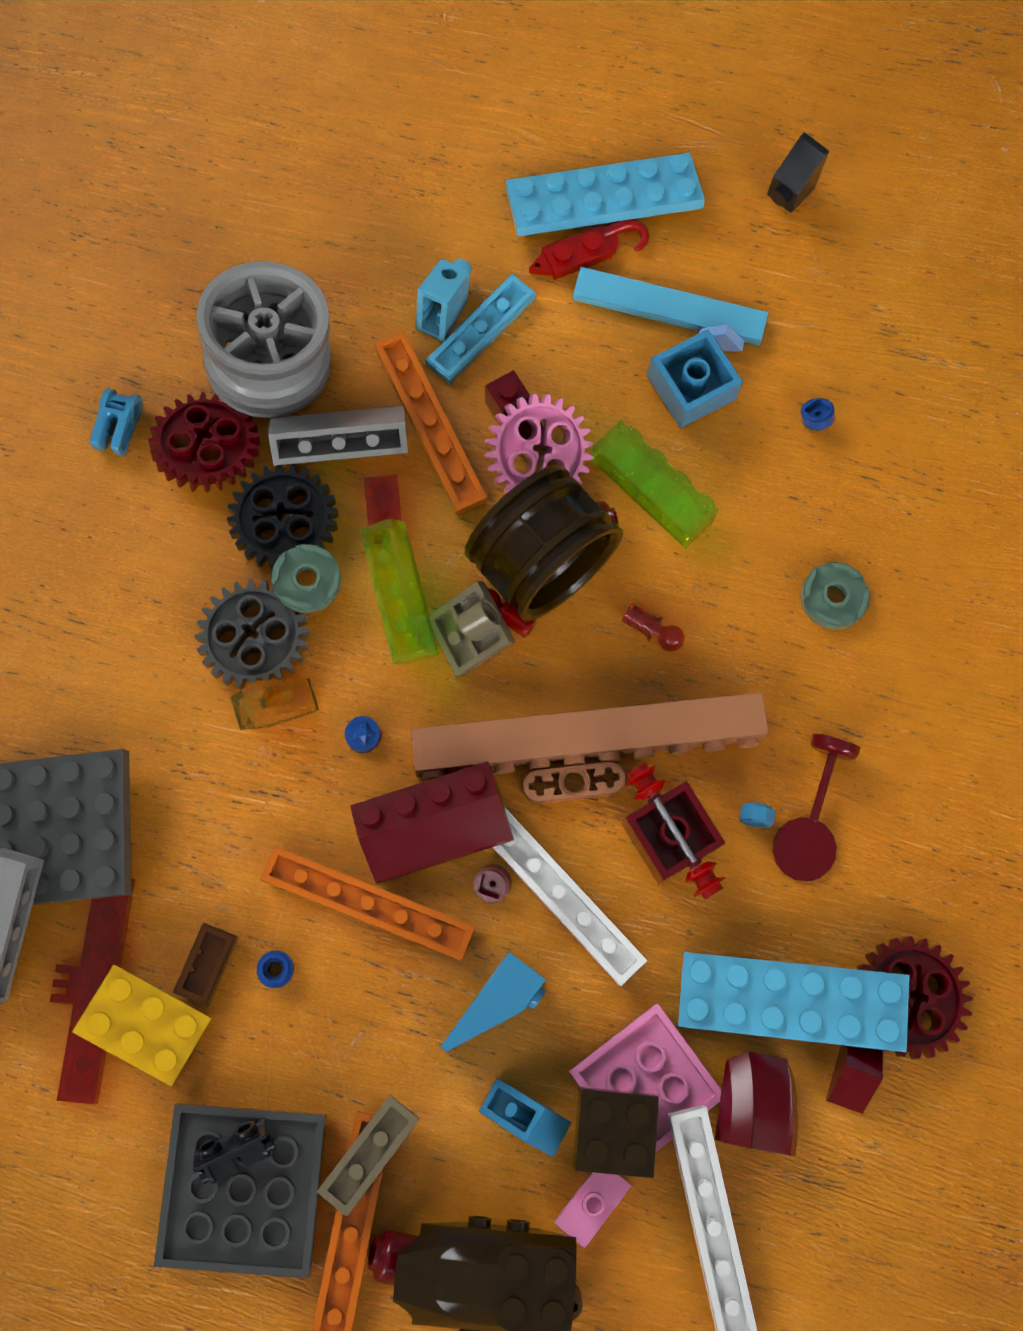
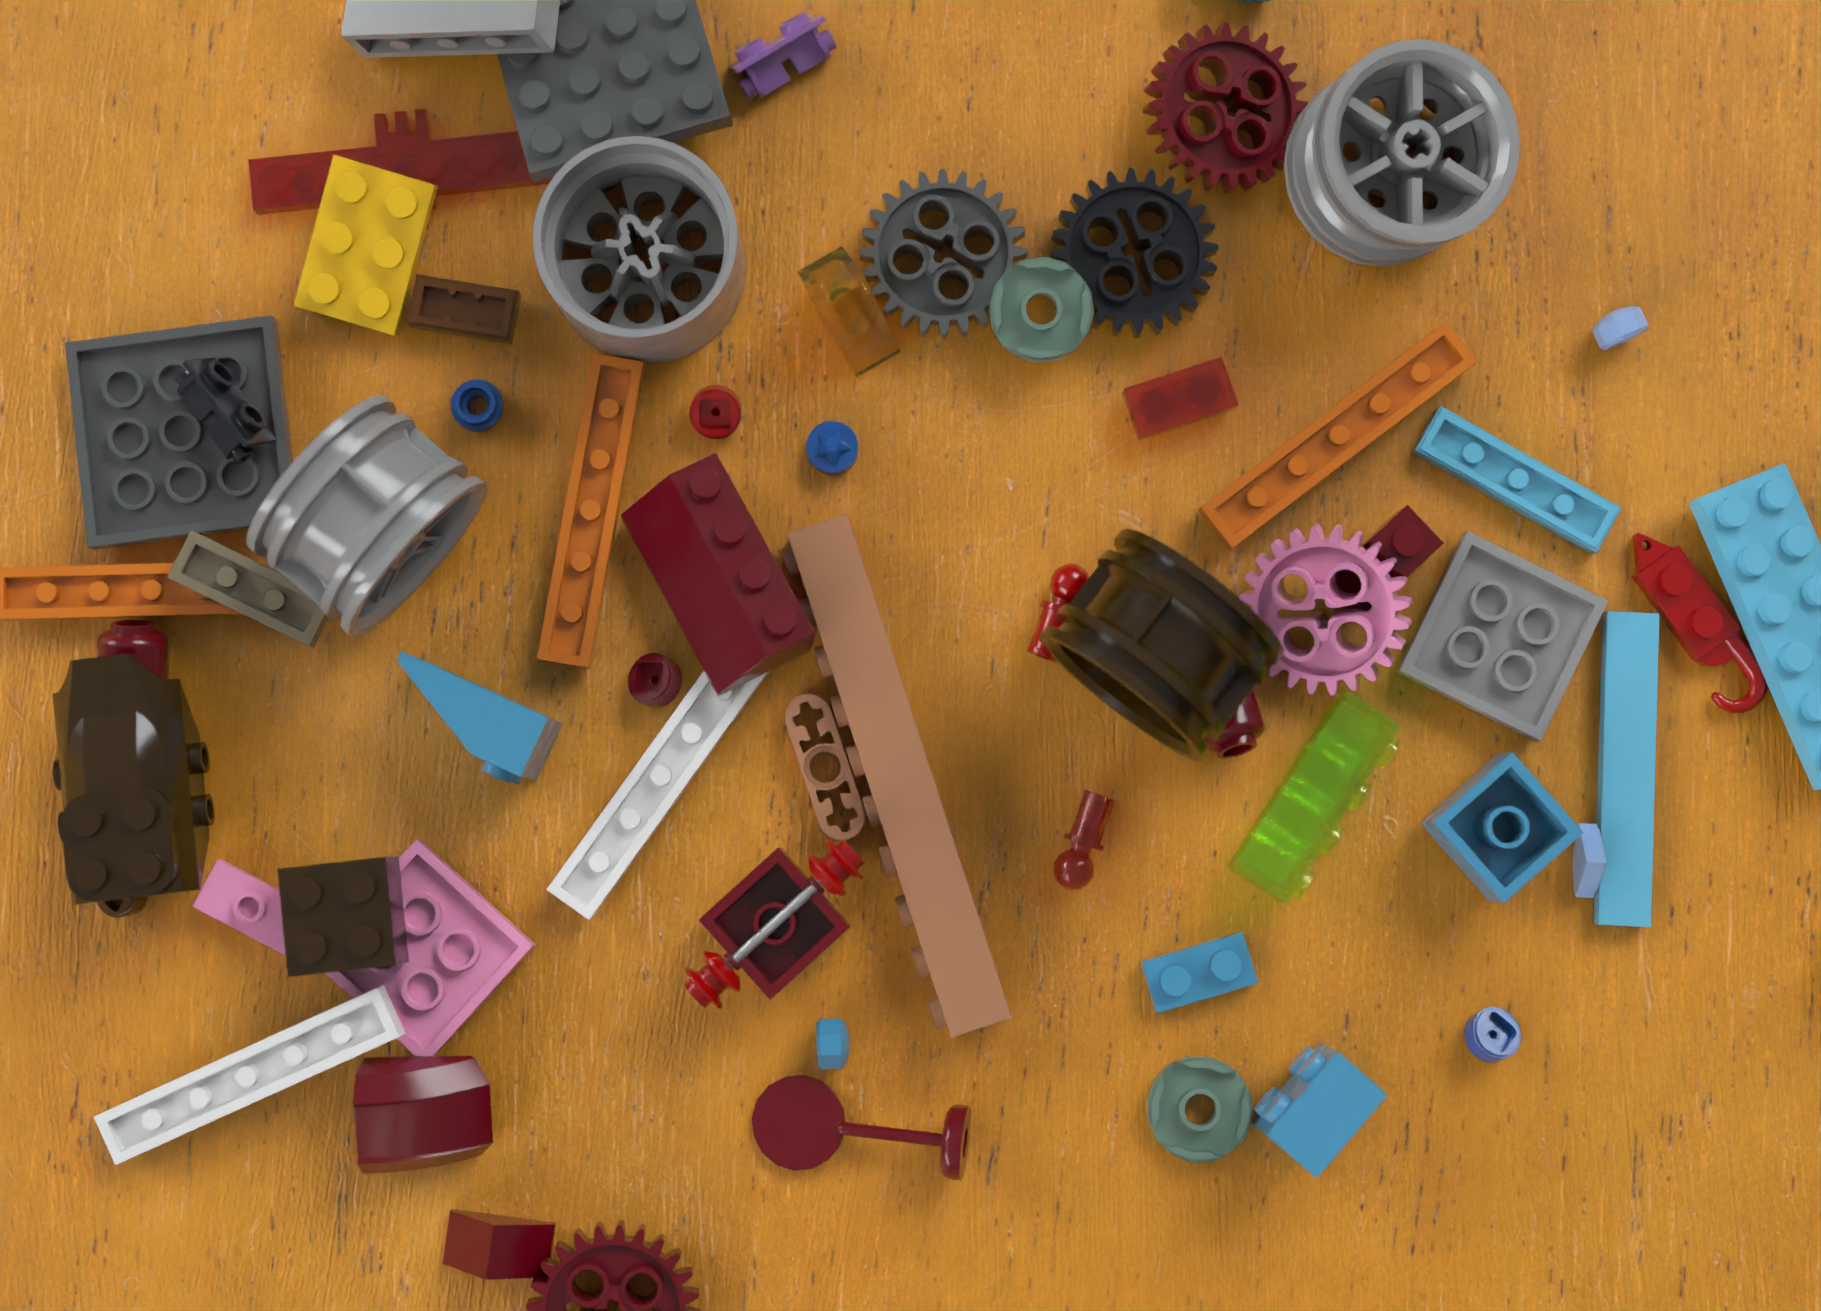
camera: 80 degrees right, 10 degrees up
light grey brick [268,406,408,466] -> none
clear neon green brick [359,519,439,664] -> none
medium azure torso [416,259,472,342] -> none
dark tan plate [426,582,515,677] -> none
dark azure slope [479,1078,572,1157] -> none
medium azure plate [678,952,909,1052] -> none
none -> light grey wheel [246,395,488,637]
none -> light grey wheel [533,136,746,364]
none -> red tile [689,385,742,439]
none -> medium lavender hinge [728,12,837,99]
none -> dark azure plate [1140,932,1258,1013]
none -> dark azure brick [1252,1043,1388,1178]
none -> light grey plate [1395,531,1608,742]
none -> light blue tile [1592,306,1649,350]

